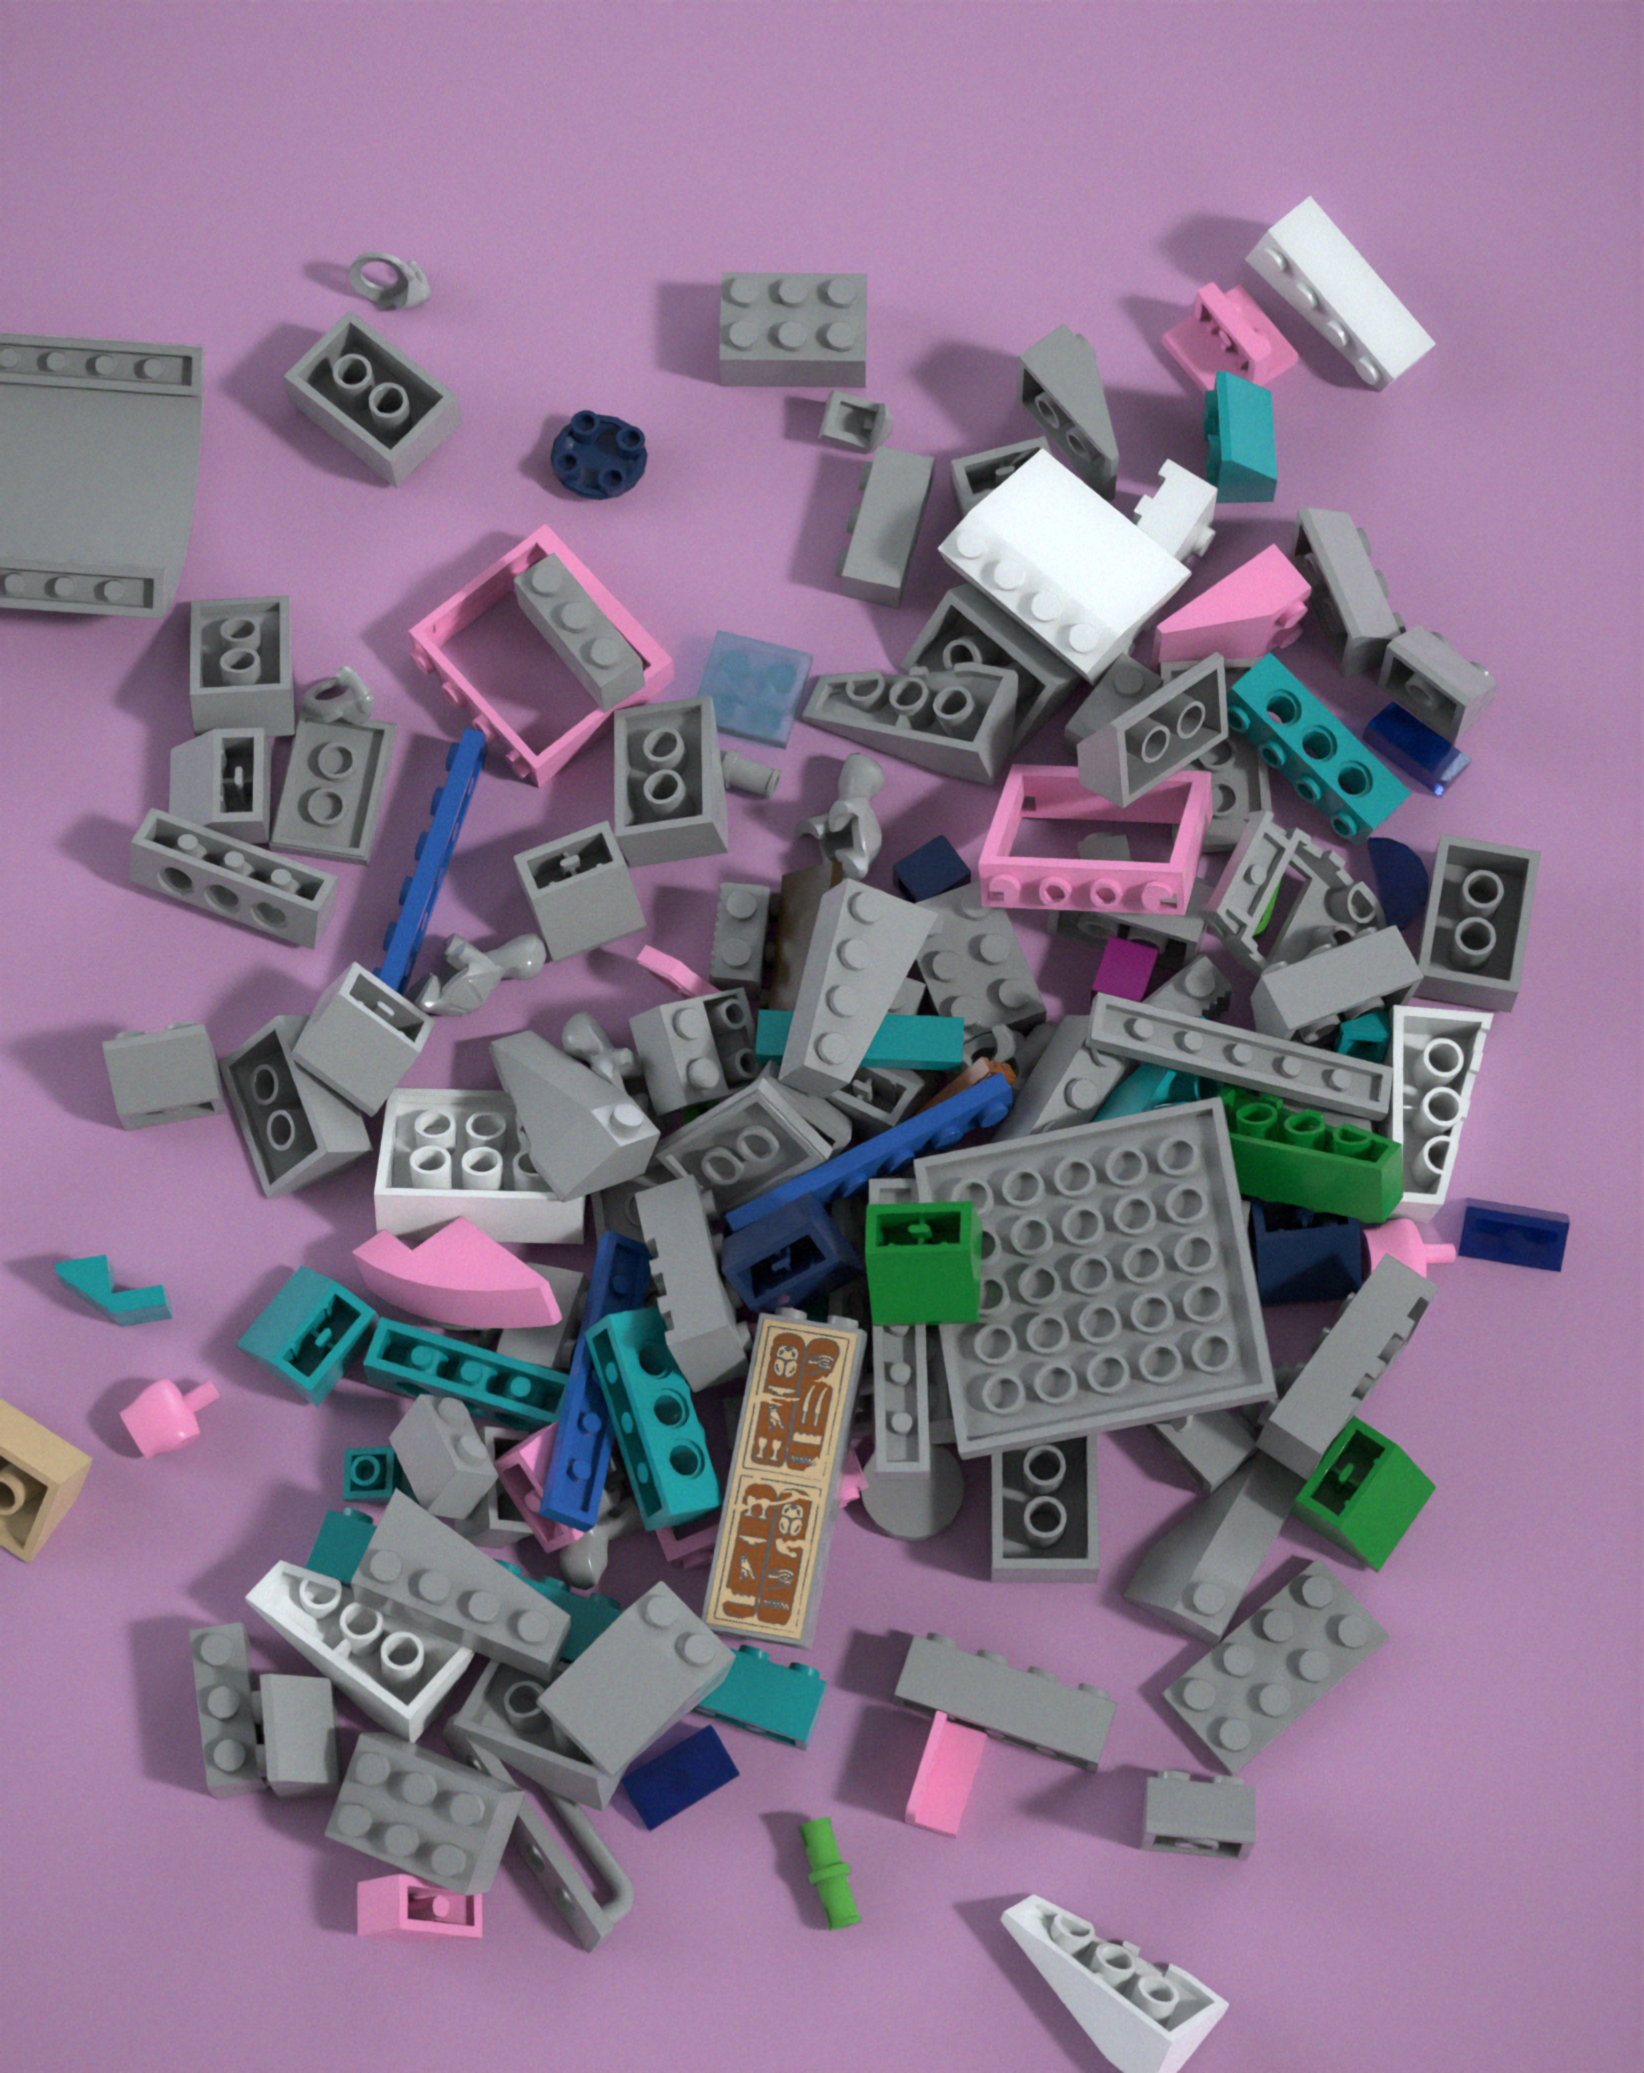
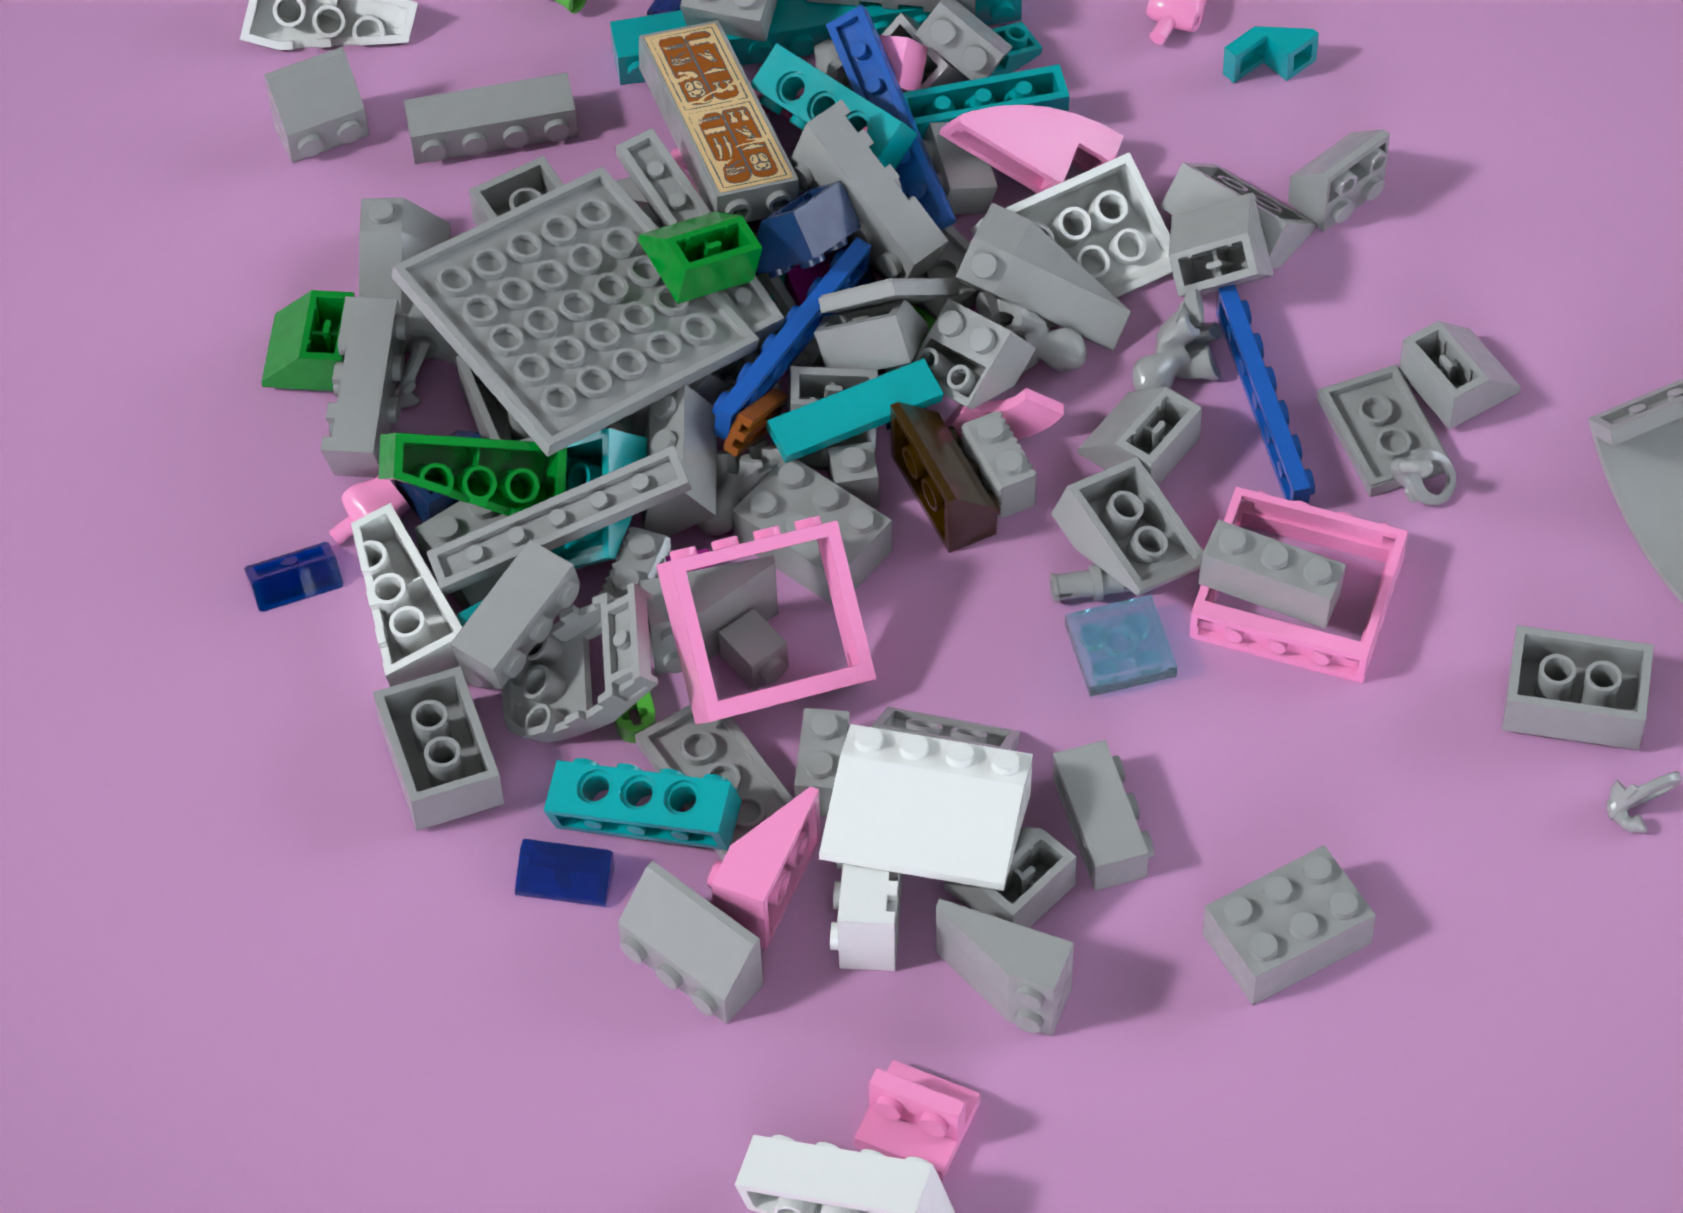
camera: 150 degrees right, 15 degrees down
light grey brick [128,808,338,950] -> none
light grey slope [189,595,295,738] -> none
teal slope [235,1265,380,1408] -> none
dark blue dish [550,410,648,501] -> none
light grey wedge [778,878,939,1099] -> none
light grey animal [795,752,885,881] -> none
light grey wedge [802,662,1018,785] -> none
light grey plate [818,389,893,454] -> none
dark blue panel [893,835,971,904] -> none
bright pink panel [905,1710,988,1839] -> none
light grey slope [1076,652,1229,808] -> none
light grey plate [1160,1558,1390,1776] -> none
teal slope [1202,371,1277,503] -> none
clear blue tile [1367,837,1428,932] -> none
light grey slope [1377,624,1497,745] -> none

